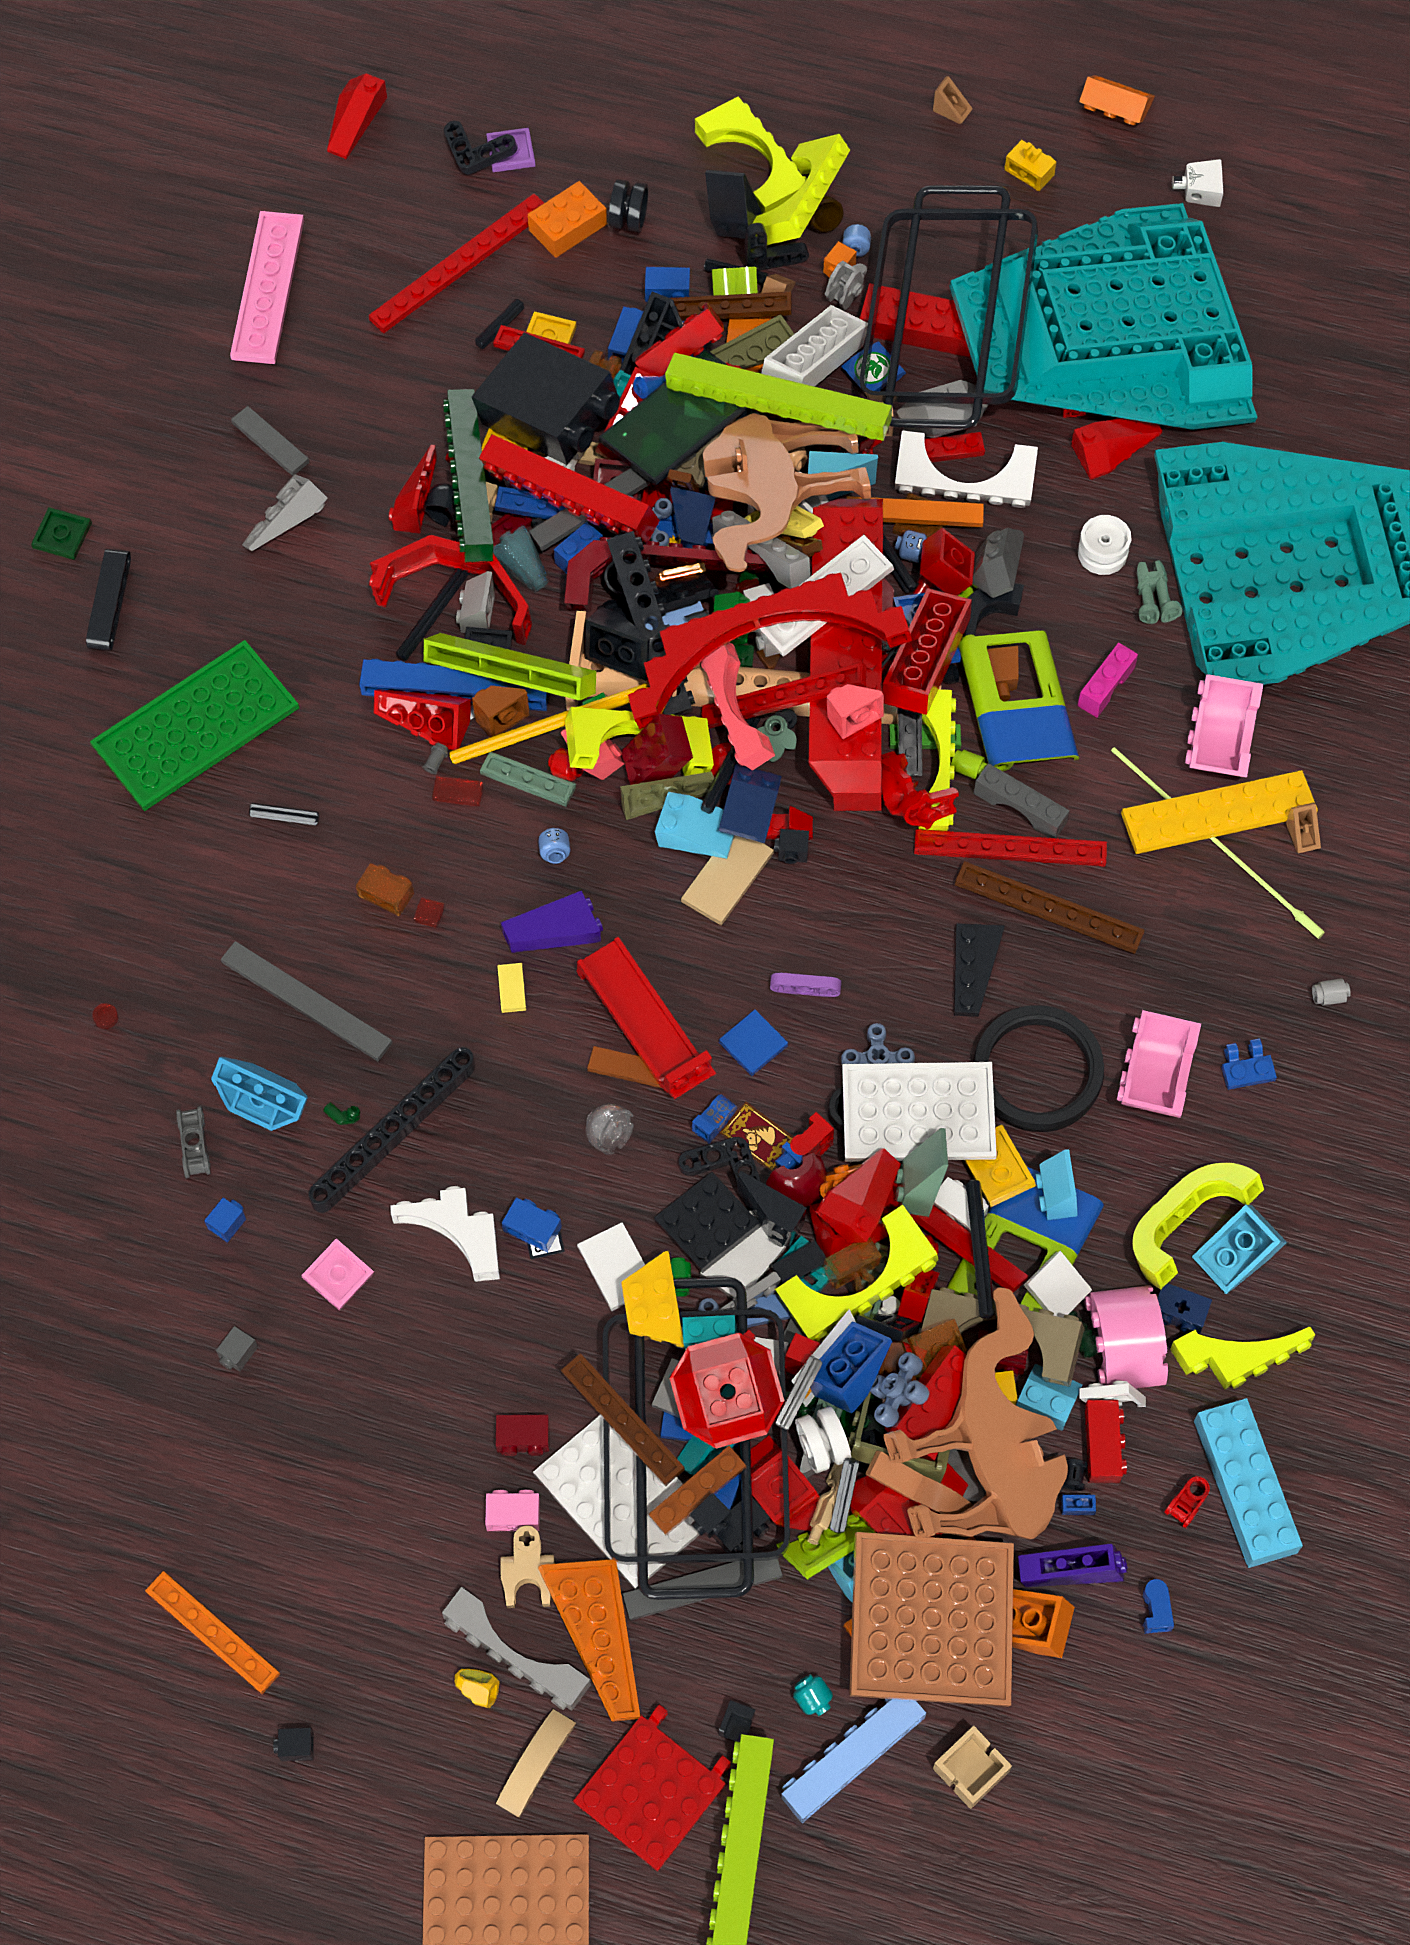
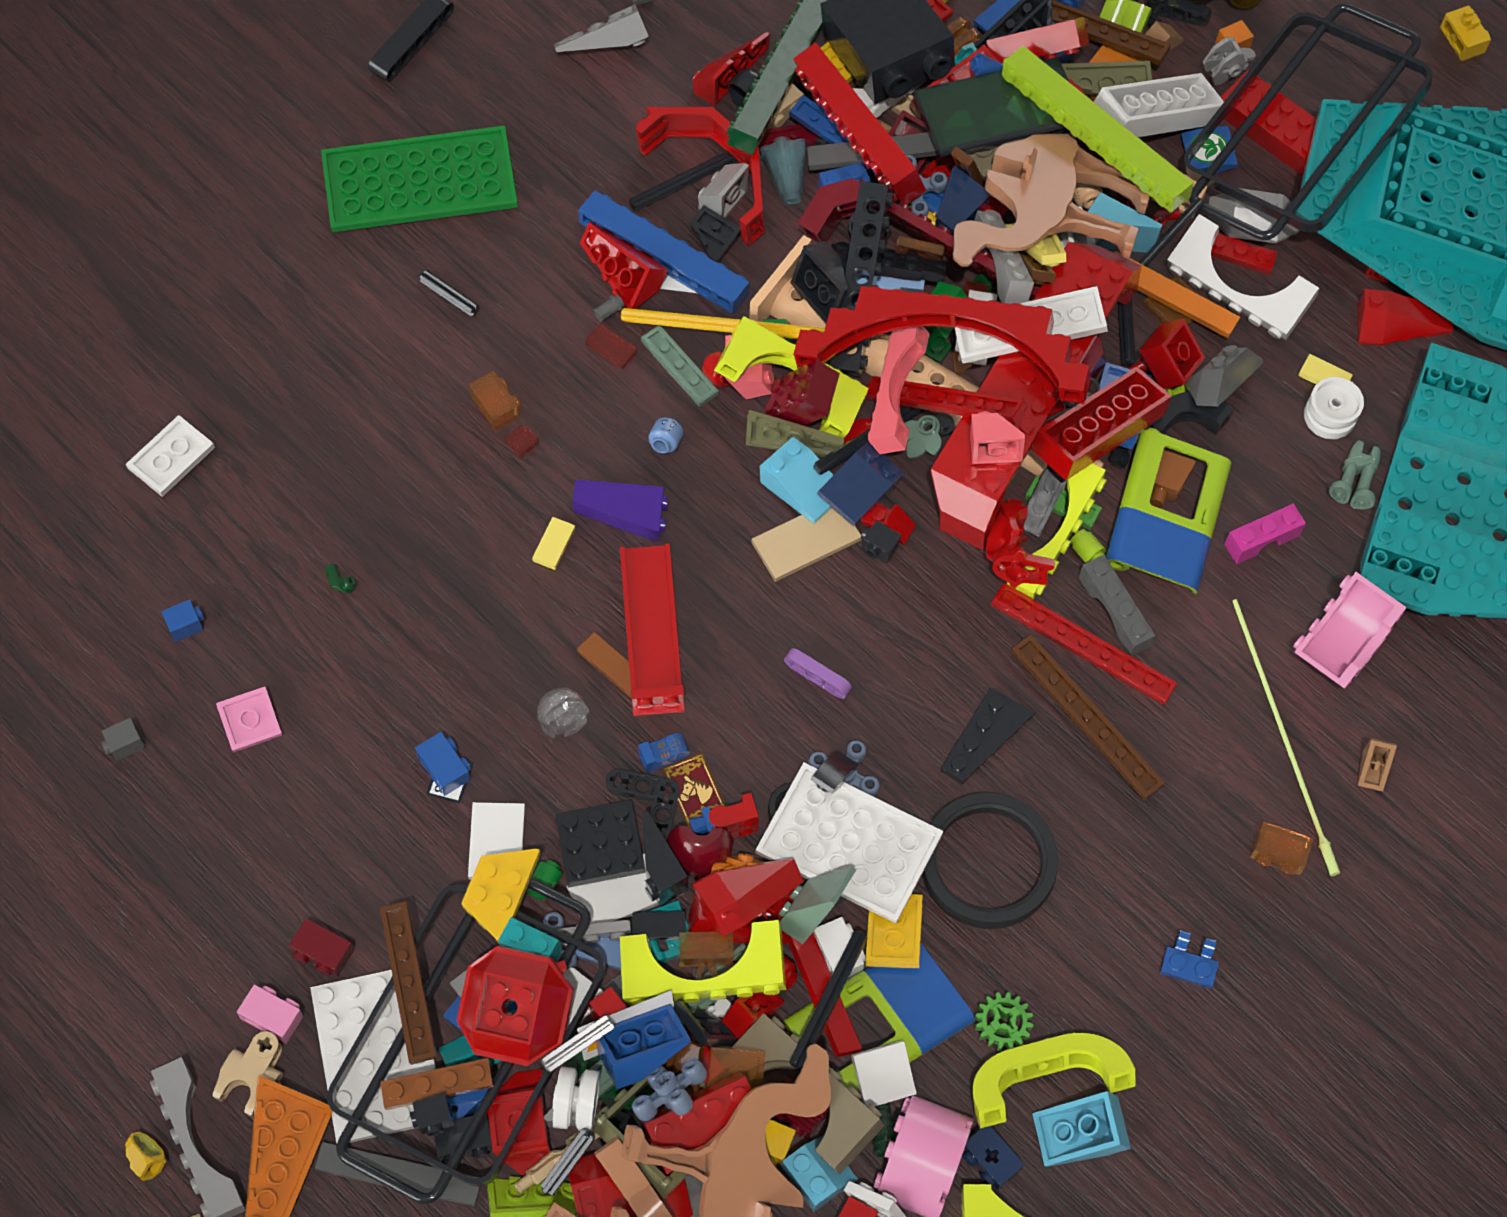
camera: 25 degrees right, 0 degrees up
clear red tile [92,1003,118,1029] -> none
dark grey piece [176,1106,211,1178] -> none
dark azure wedge [211,1056,308,1131] -> none
dark grey tile [221,941,393,1062] -> none
black beam [309,1047,475,1213] -> none
white arch [391,1186,500,1282] -> none
lime brick [423,633,597,700] -> none
dark orange slope [472,685,530,738] -> none
blue tile [719,1010,788,1076] -> none
medium blue head [842,224,871,257] -> none
medium blue head [895,530,927,563] -> none
medium azure slope [1036,1149,1078,1220] -> none
bright pink cylinder [1117,1010,1201,1118] -> none
yellow plate [1121,770,1318,854] -> none
light grey brick [1312,978,1350,1006] -> none
none -> white plate [126,415,215,497]
none -> black slope [811,750,859,794]
none -> bright green gear [975,992,1033,1051]
none -> black bar [1138,197,1205,267]
none -> clear orange brick [1250,822,1313,875]
none -> light yellow tile [1298,354,1353,384]

